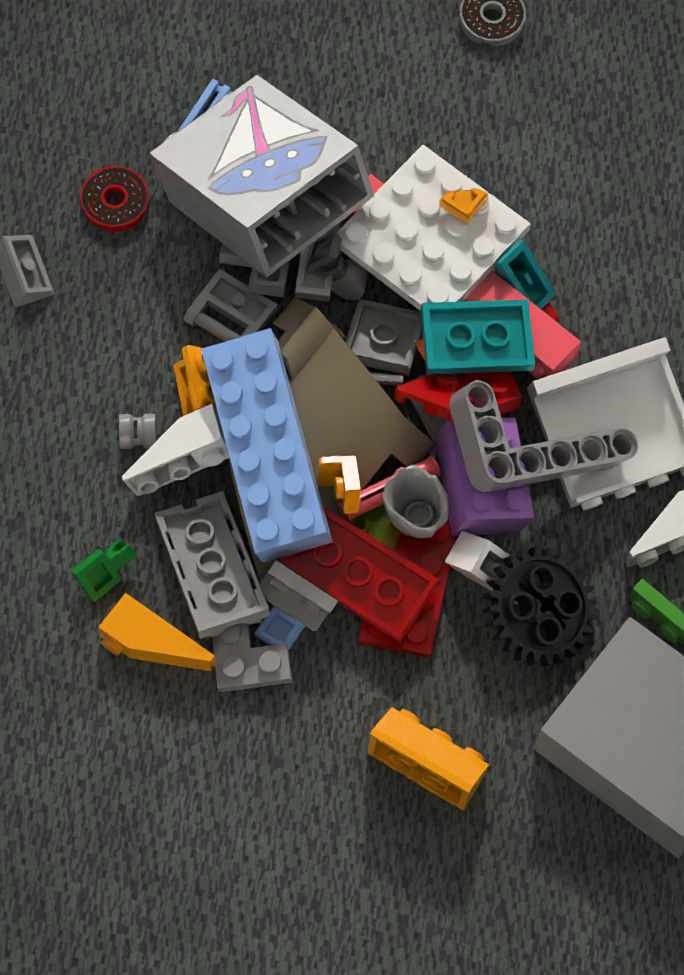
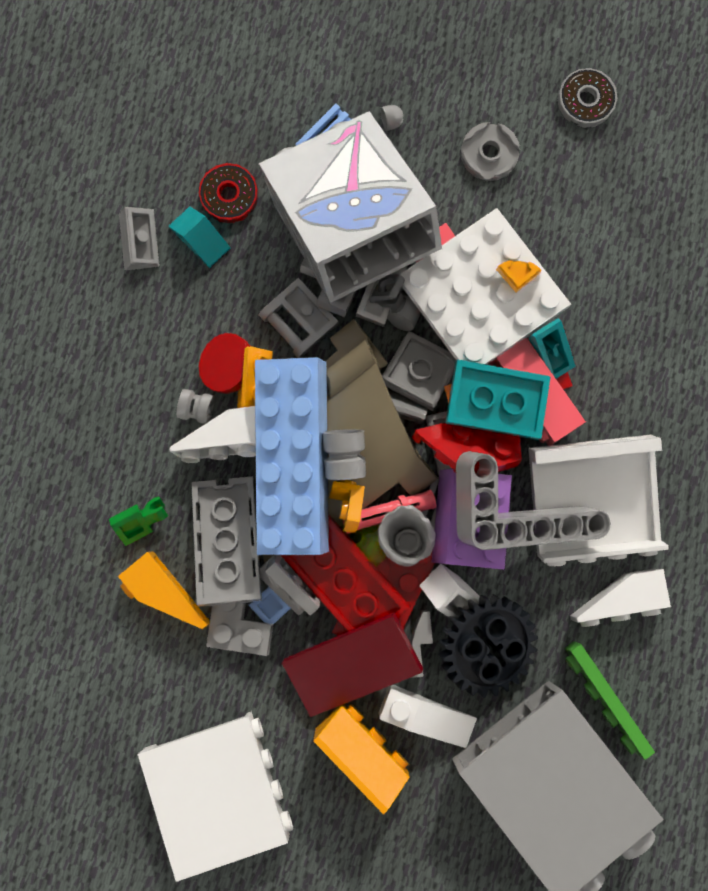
camera: 15 degrees right, 15 degrees up
none -> white panel [138,712,293,882]
none -> teal slope [169,206,231,268]
none -> red tile [199,333,251,394]
none -> dark red tile [282,612,423,717]
none -> light grey wheel [323,429,366,480]
none -> white slope [378,685,477,748]
none -> light grey hinge [380,105,403,131]
none -> light grey slope [410,609,433,678]
none -> light grey tile [461,122,520,181]

